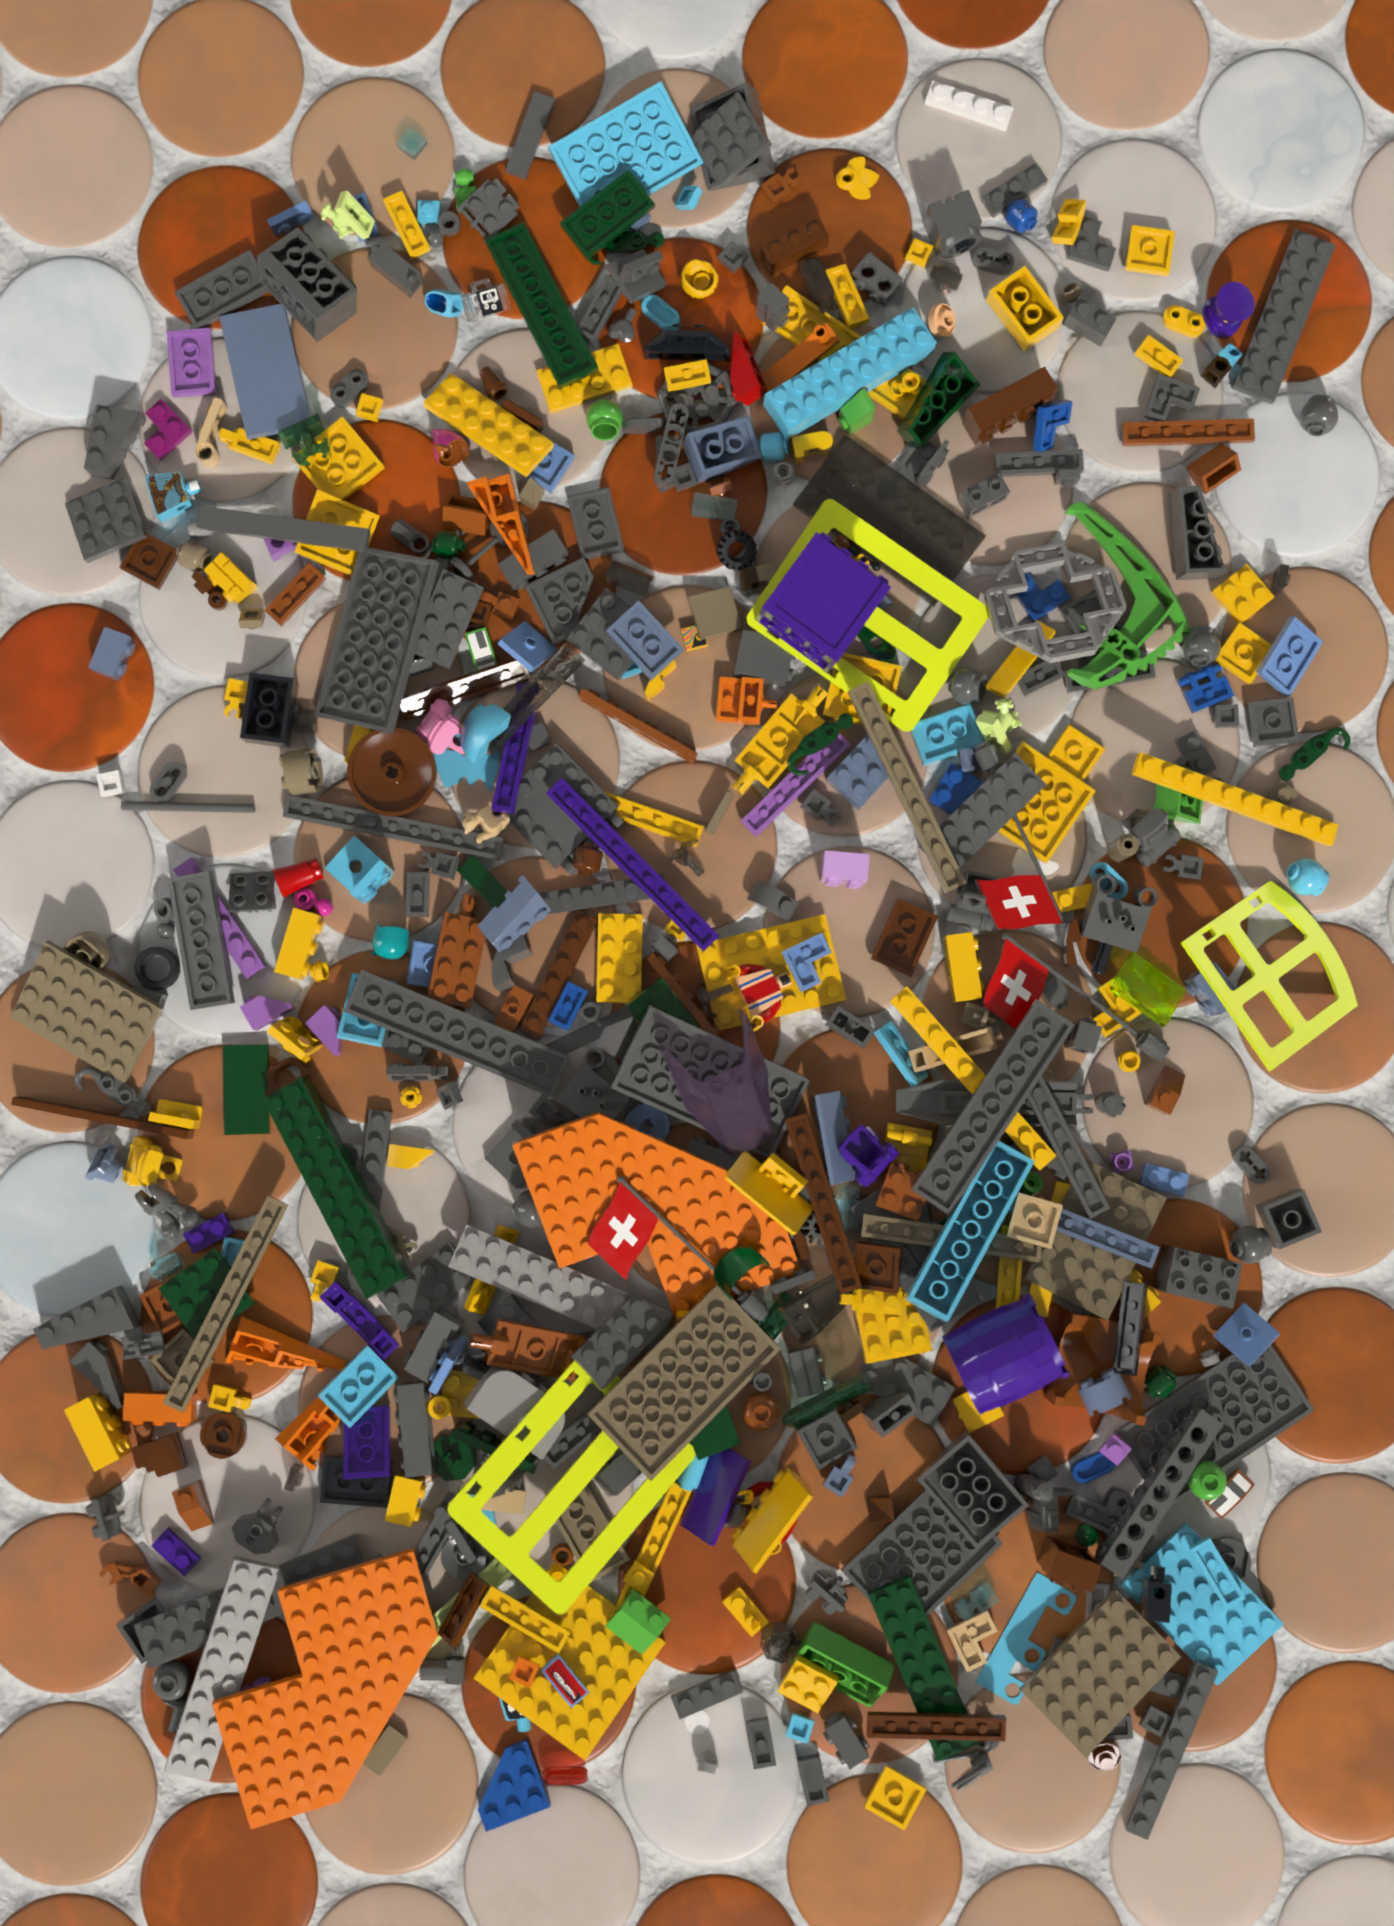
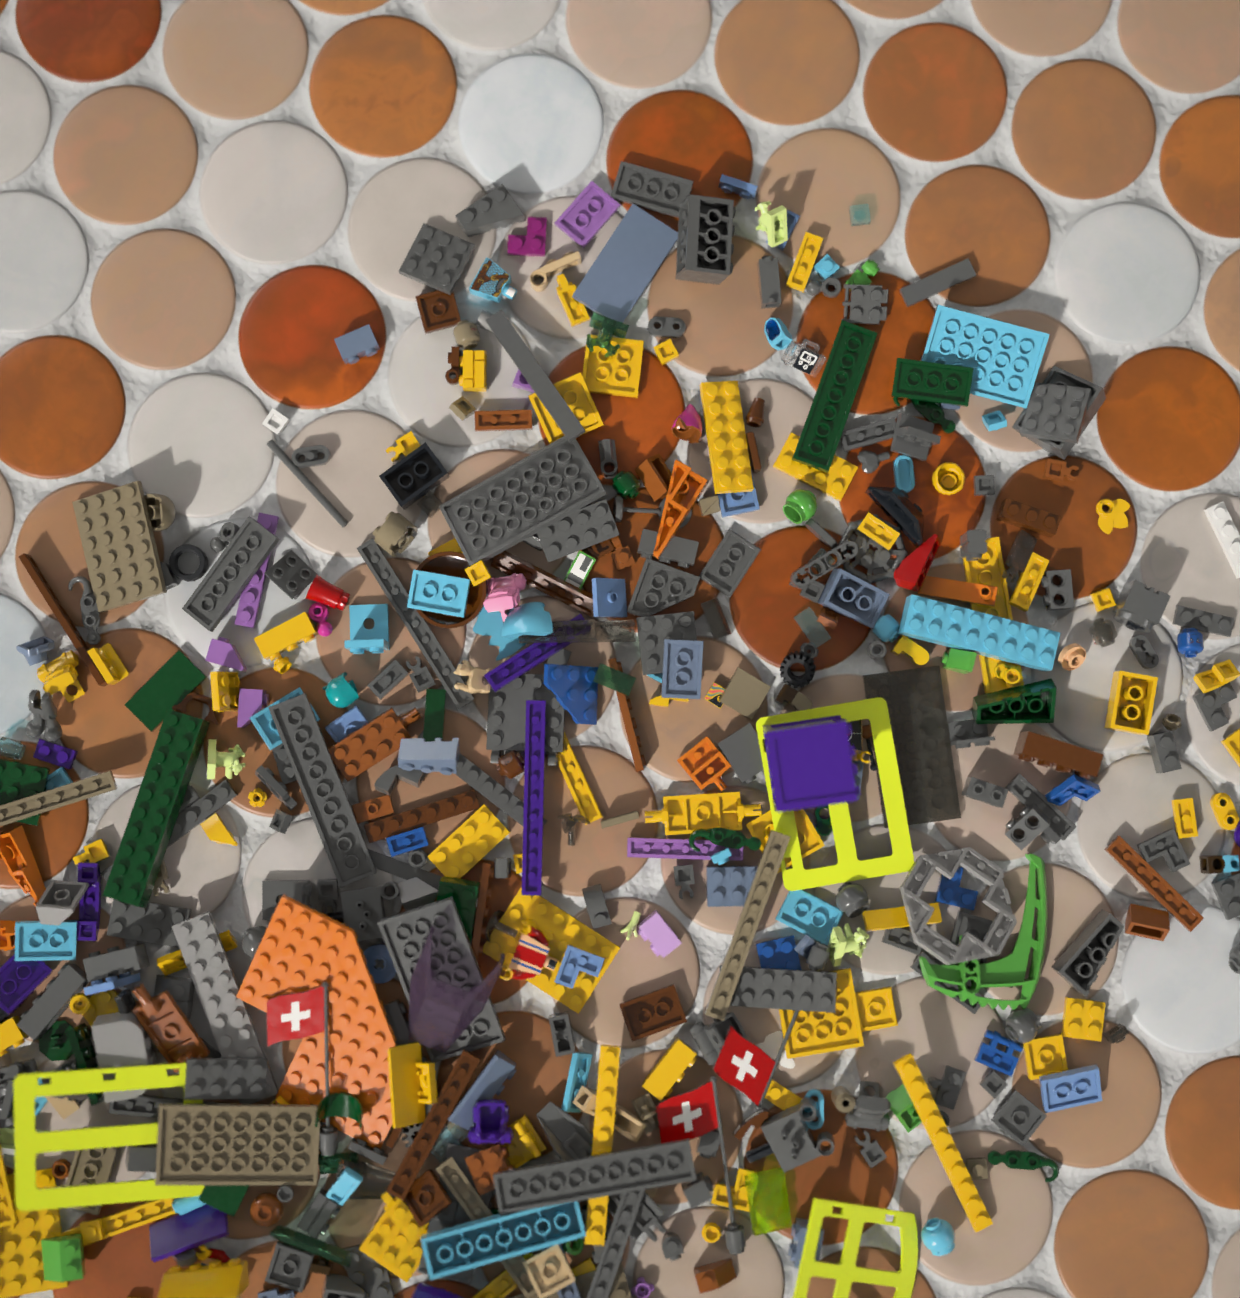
camera: 45 degrees right, 0 degrees up
none -> light grey slope [35,880,89,925]
none -> yellowish green piece [207,739,246,779]
none -> medium azure tile [325,1167,363,1206]
none -> medium azure plate [407,569,471,618]
none -> yellow plate [465,560,491,586]
none -> blue plate [544,664,598,725]
none -> clear green plate [593,663,636,696]
none -> yellowish green bar [620,911,641,940]
none -> medium azure plate [710,848,732,865]
none -> dark grey brick [1005,804,1050,851]

